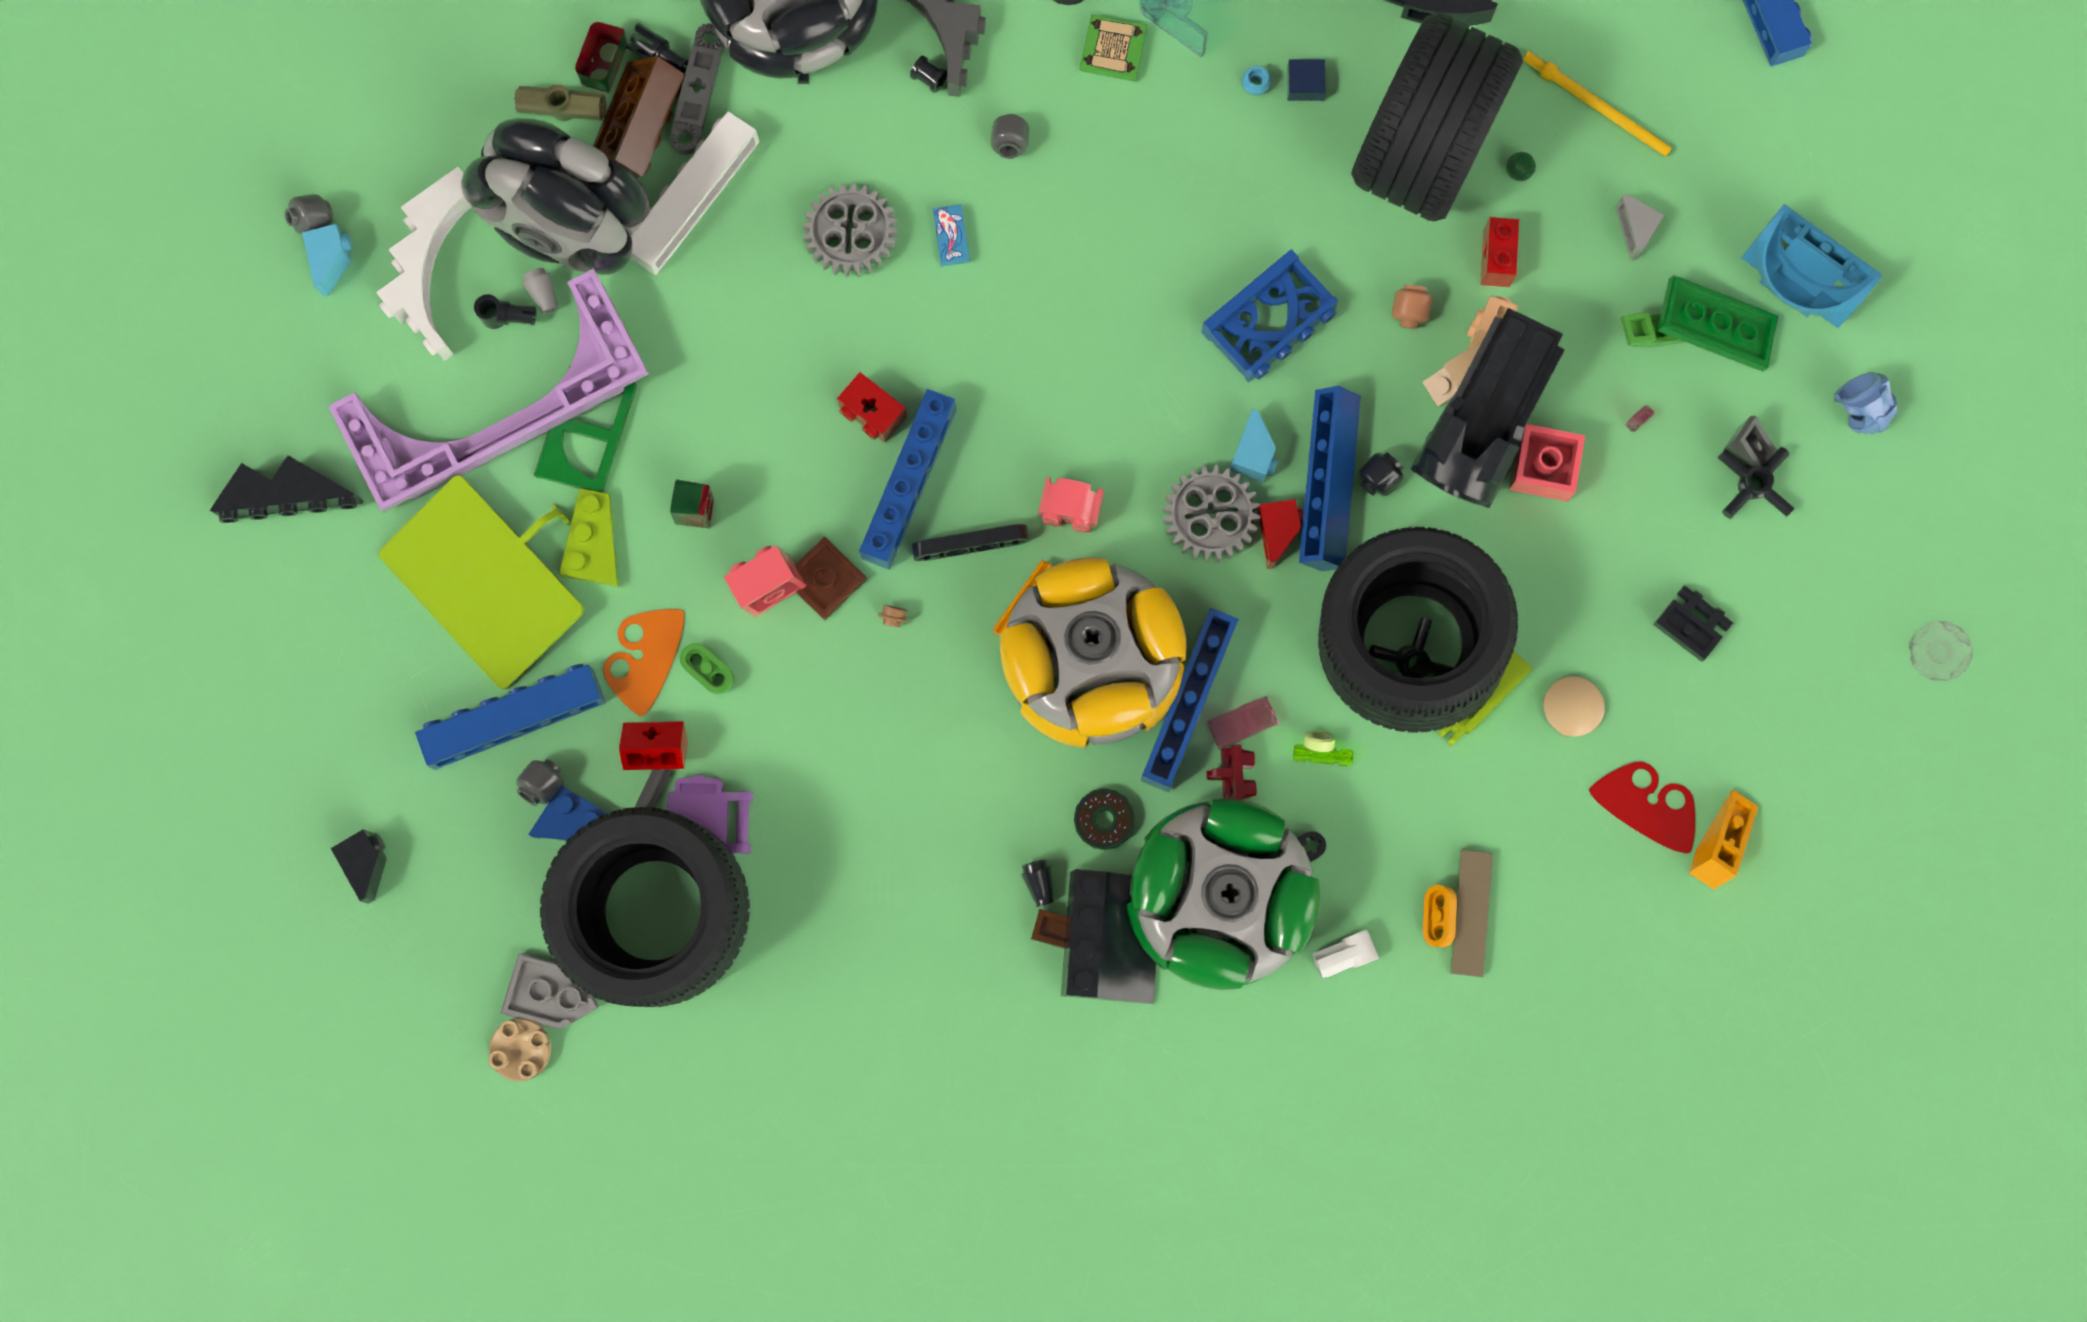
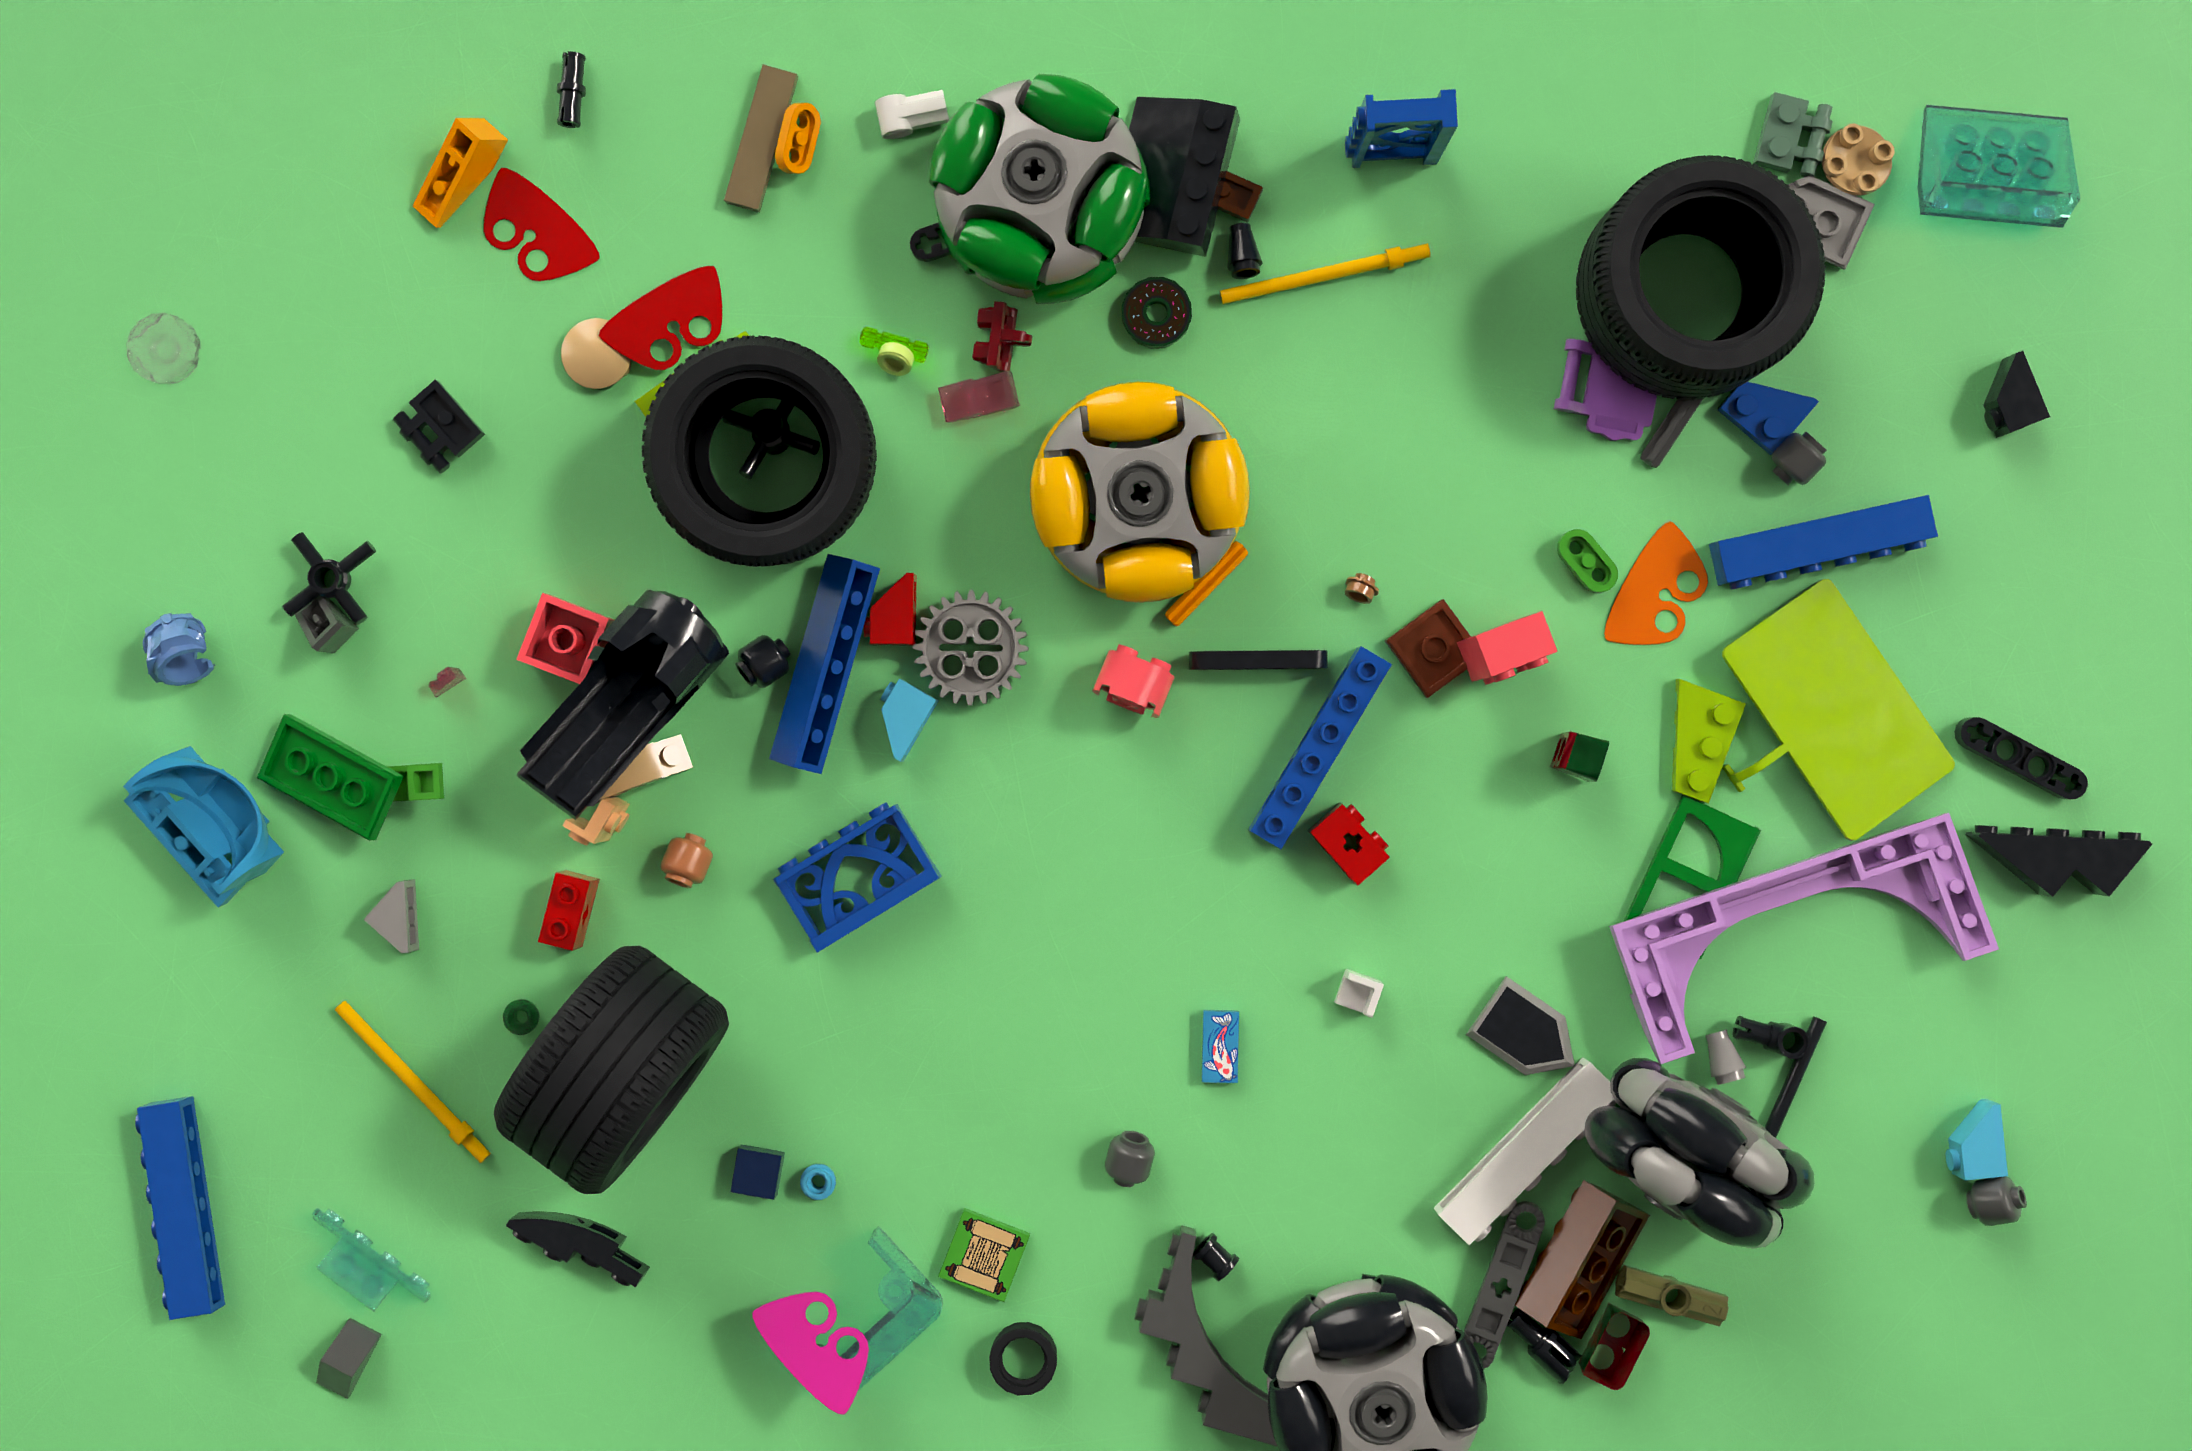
camera: 175 degrees left, 10 degrees up
white arch [376,167,472,361] -> none
red brick [619,721,688,770] -> none
light grey gear [802,183,898,277] -> none
blue brick [1141,608,1239,792] -> none
none -> black pin [557,51,586,128]
none -> red piece [599,266,722,370]
none -> yellow bar [1220,243,1431,304]
none -> white panel [1334,969,1384,1018]
none -> fence [1345,89,1458,168]
none -> black tile [1466,976,1575,1075]
none -> sand green plate [1753,92,1833,177]
none -> black bar [1764,1016,1827,1138]
none -> clear light blue slope [1917,105,2080,228]
none -> black beam [1954,717,2088,799]

